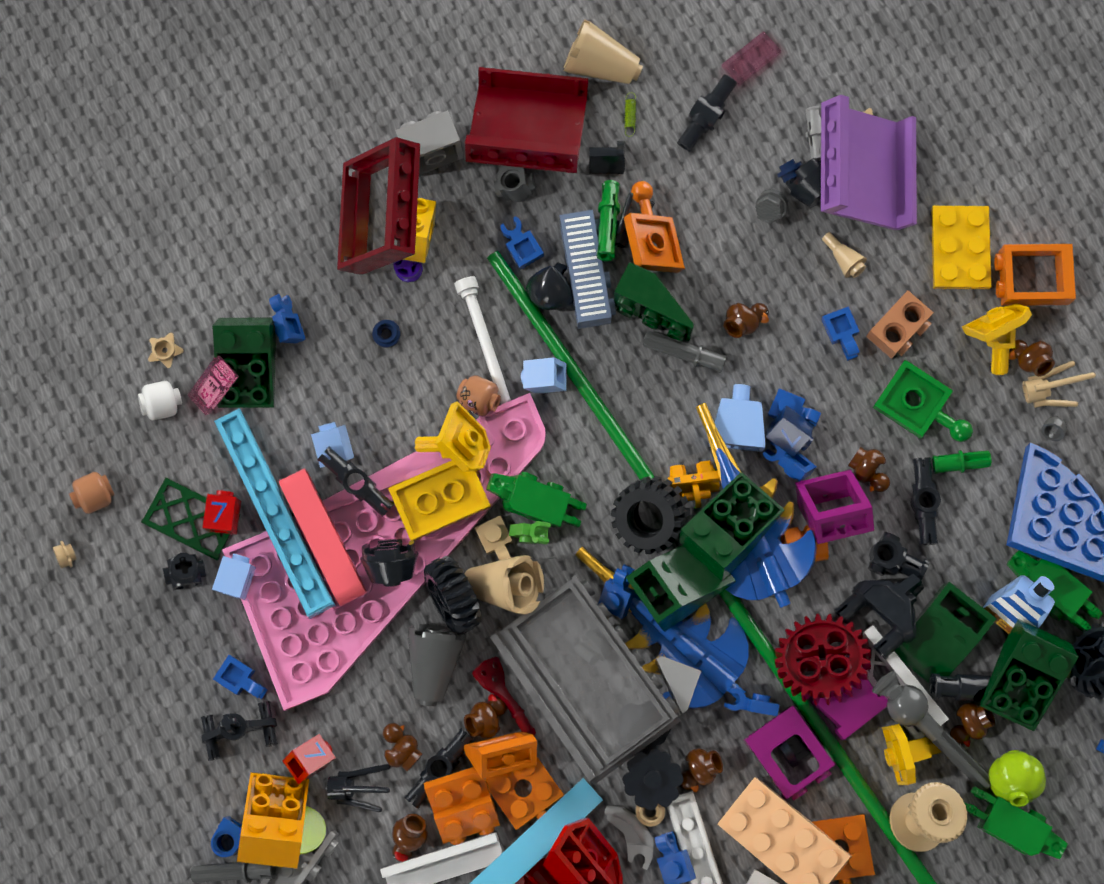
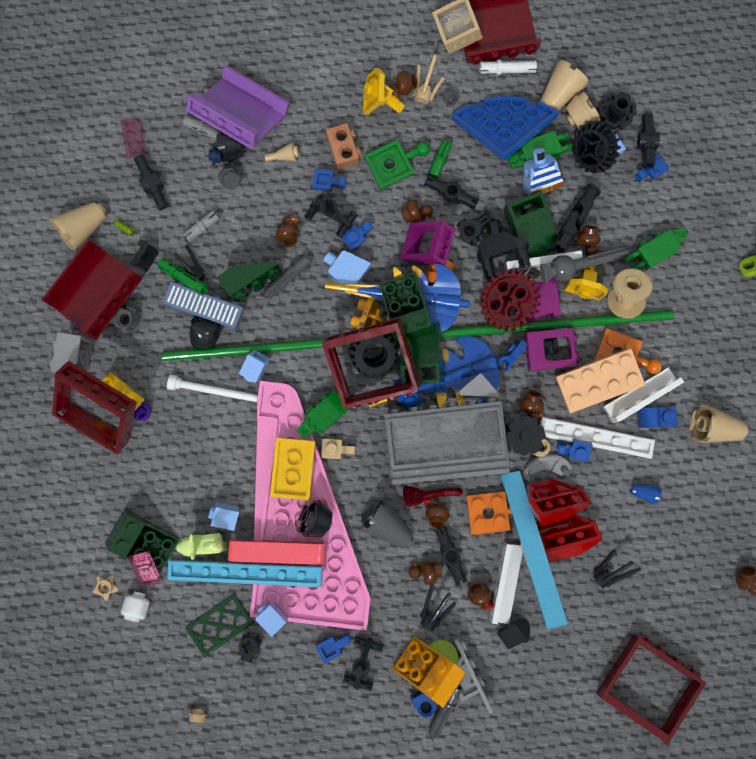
camera: 70 degrees left, 5 degrees up
nougat head [69,472,114,514] -> none
red brick [202,490,241,535] -> none
blue plate [269,294,306,344] -> none
brick [282,734,336,785] -> none
black pin [317,446,394,517] -> none
dark blue plate [372,320,401,348] -> none
yellow piece [415,401,491,472] -> none
black gear [424,556,481,635] -> none
orange plate [424,767,500,845] -> none
nougat head [457,375,501,417] -> none
orange tile [464,731,537,779] -> none
tan cone [465,555,544,615] -> none
blue plate [500,216,544,270] -> none
bright green plate [509,521,551,545] -> none
orange plate [624,181,685,273] -> none
blue plate [762,441,817,481] -> none
dark blue brick [766,405,814,457] -> none
yellow plate [931,206,991,289] -> none
dark green slope [980,619,1079,731] -> none
lime plant [989,750,1046,807] -> none
orange window [994,244,1076,306] -> none
none -> yellowish green animal [176,532,228,560]
none -> light grey pin [183,210,220,243]
none -> black axle [304,192,358,238]
none -> dark red window [322,318,421,409]

